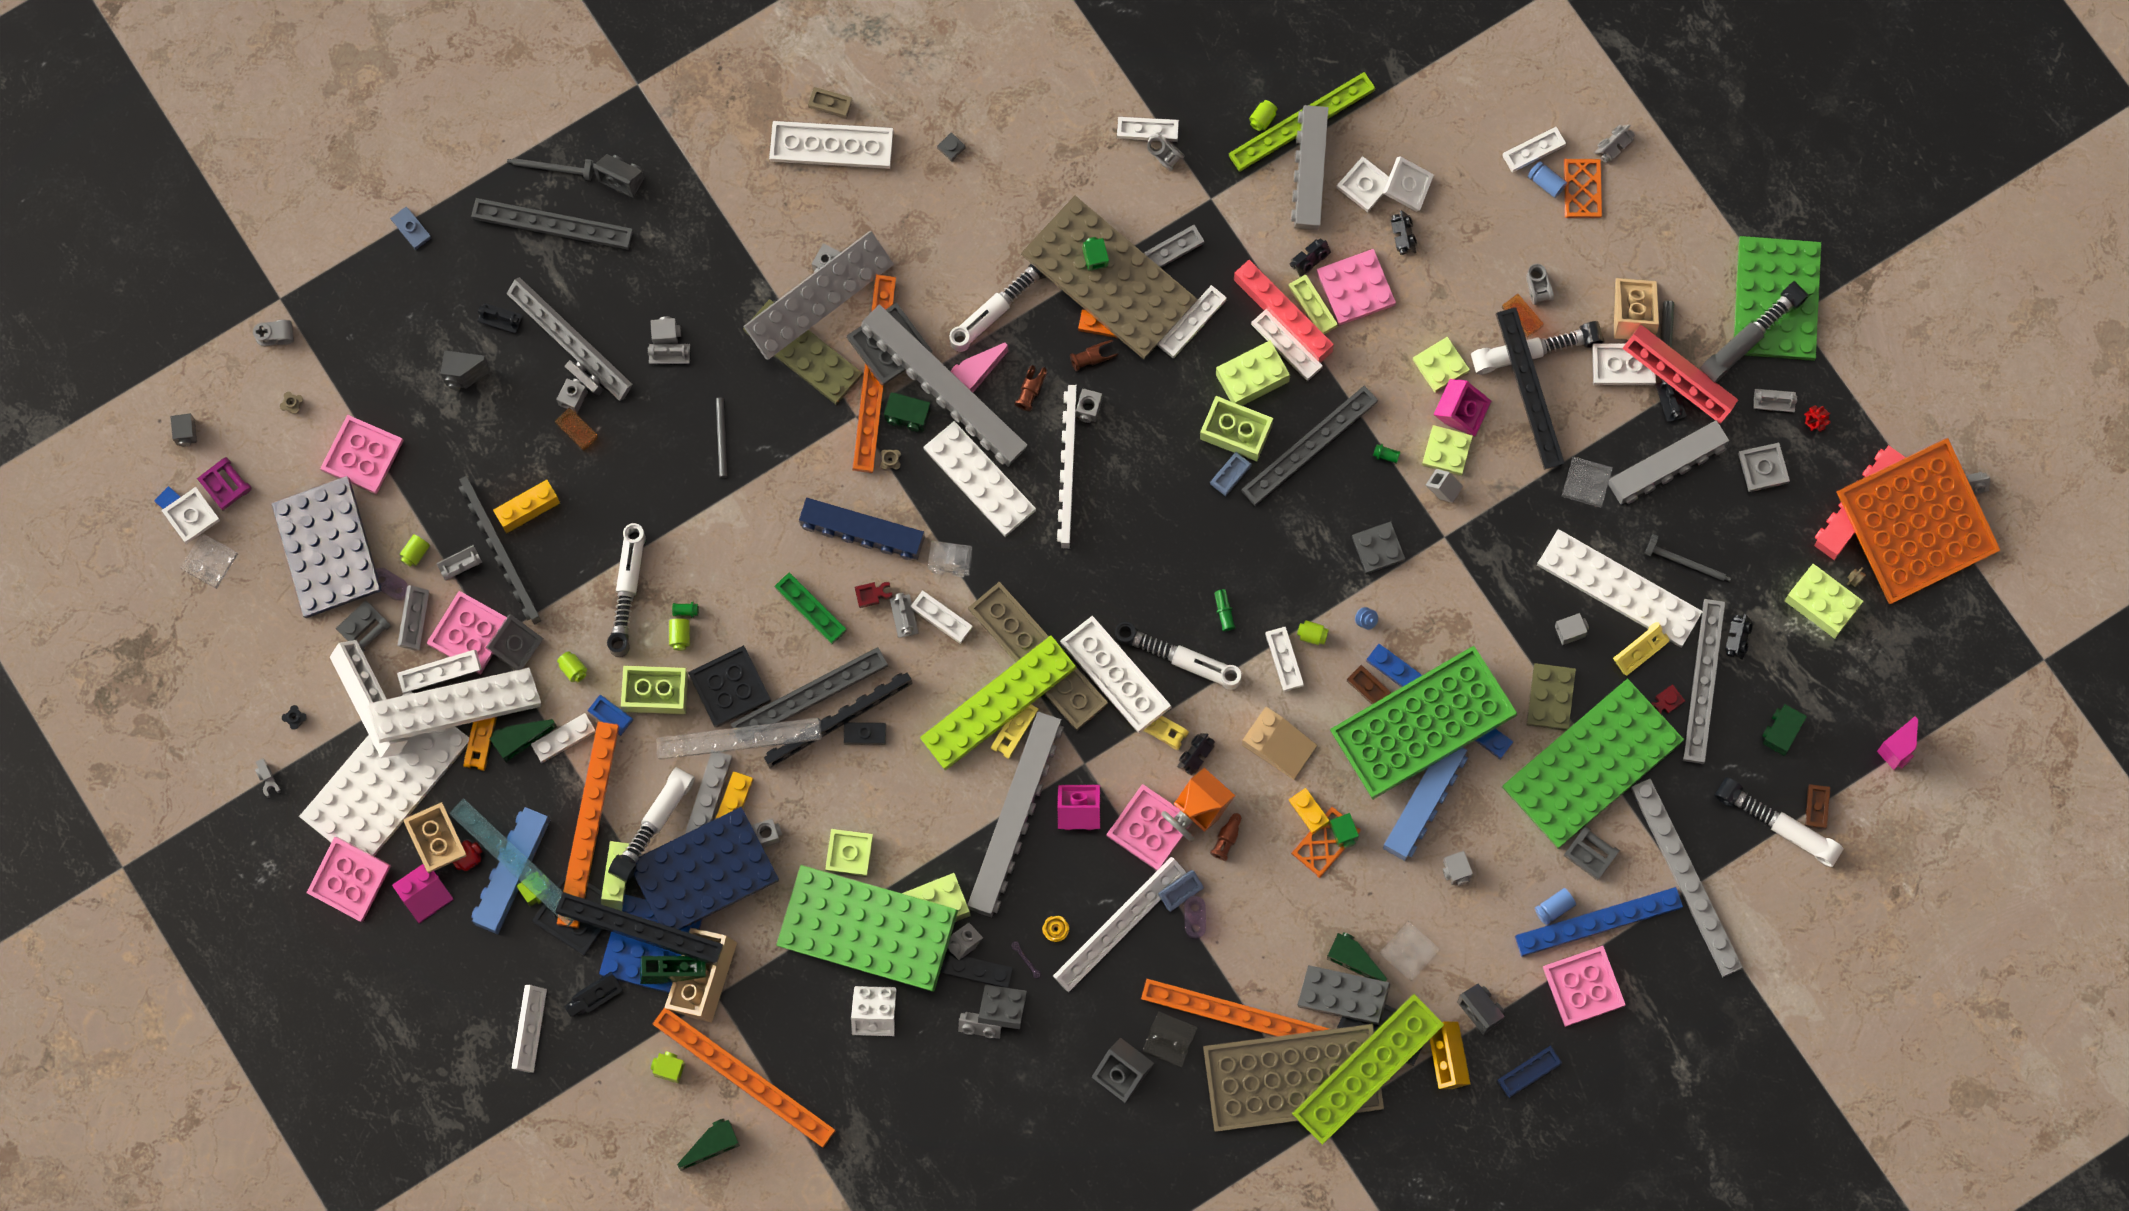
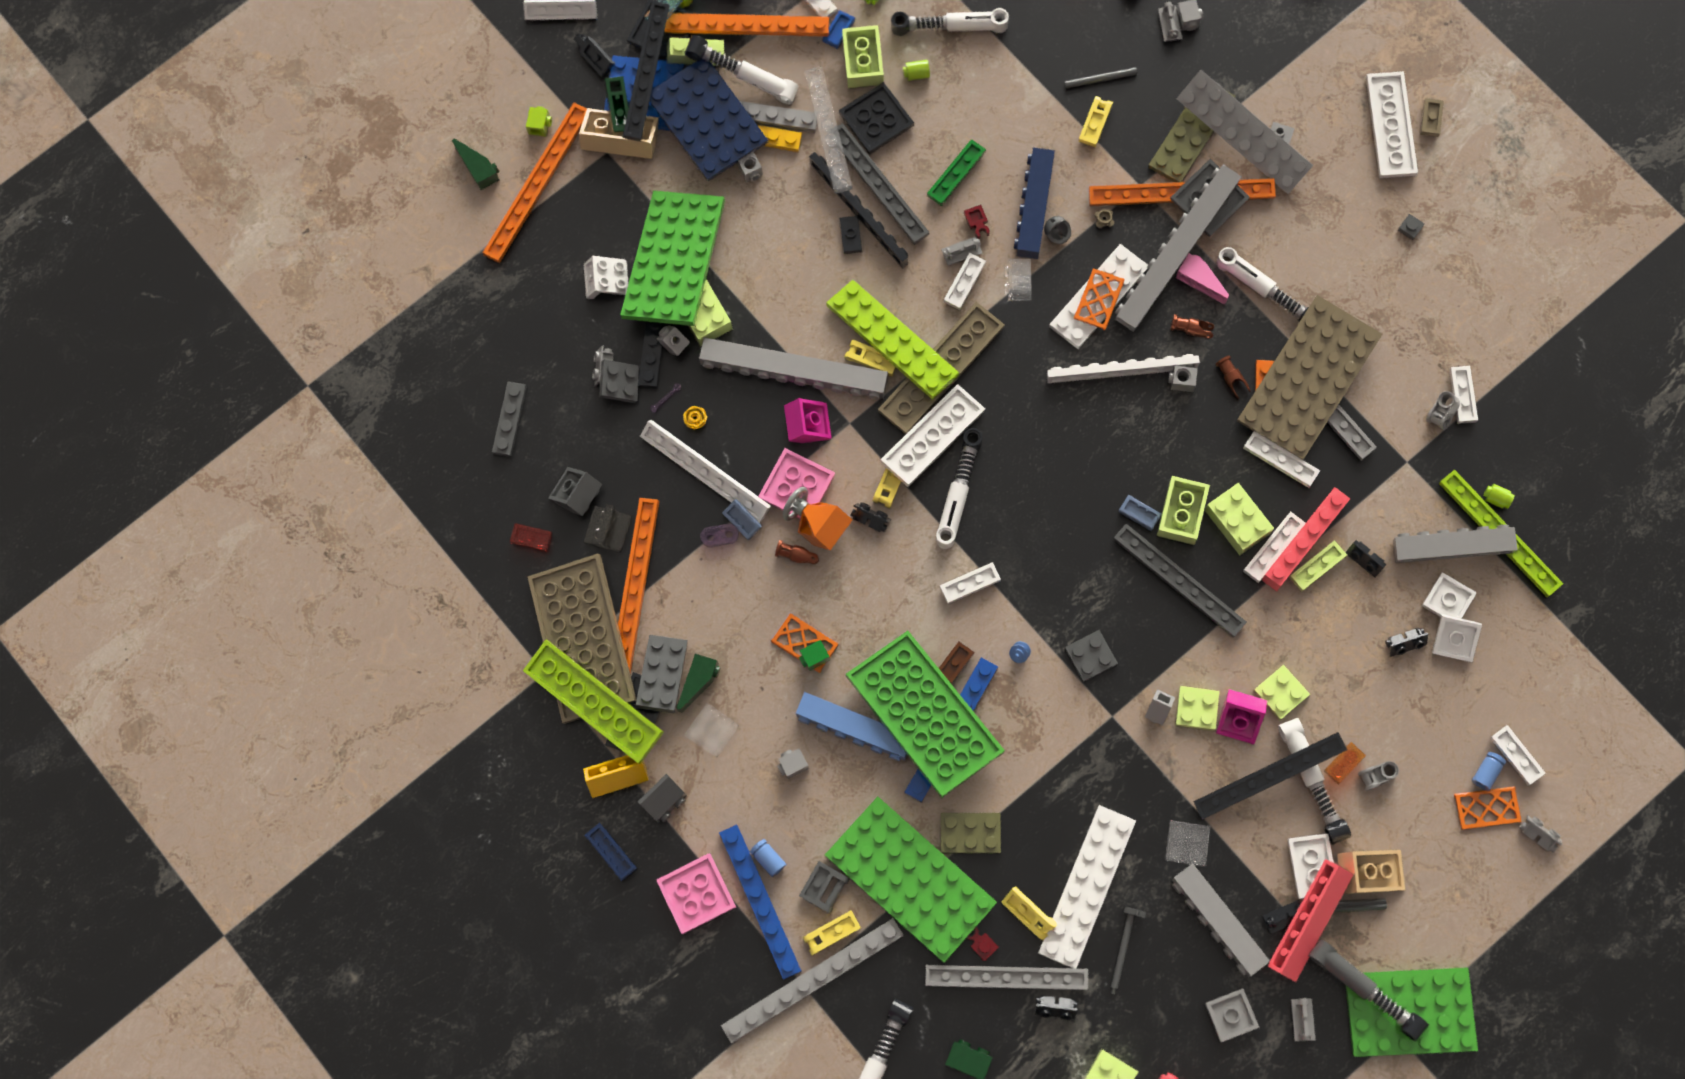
camera: 85 degrees right, 0 degrees up
green pin [672,602,699,618] -> none
yellowish green plate [825,829,873,877] -> none
dark green brick [884,392,931,432] -> none
green brick [1082,237,1109,271] -> none
green axle [1214,589,1235,631] -> none
tan slope [1242,707,1317,780] -> none
yellow plate [1288,788,1330,834] -> none
lime brick [1297,620,1329,646] -> none
bright pink plate [1316,249,1396,326] -> none
green pin [1373,443,1400,464] -> none
light grey brick [1555,613,1589,645] -> none
red gear [1804,405,1831,432] -> none
none -> dark grey plate [492,382,527,457]
none -> clear red plate [510,523,553,551]
none -> light yellow plate [803,910,861,956]
none -> dark grey piece [1044,216,1071,244]
none -> orange window [1074,268,1125,330]
none -> light yellow plate [1078,96,1113,147]

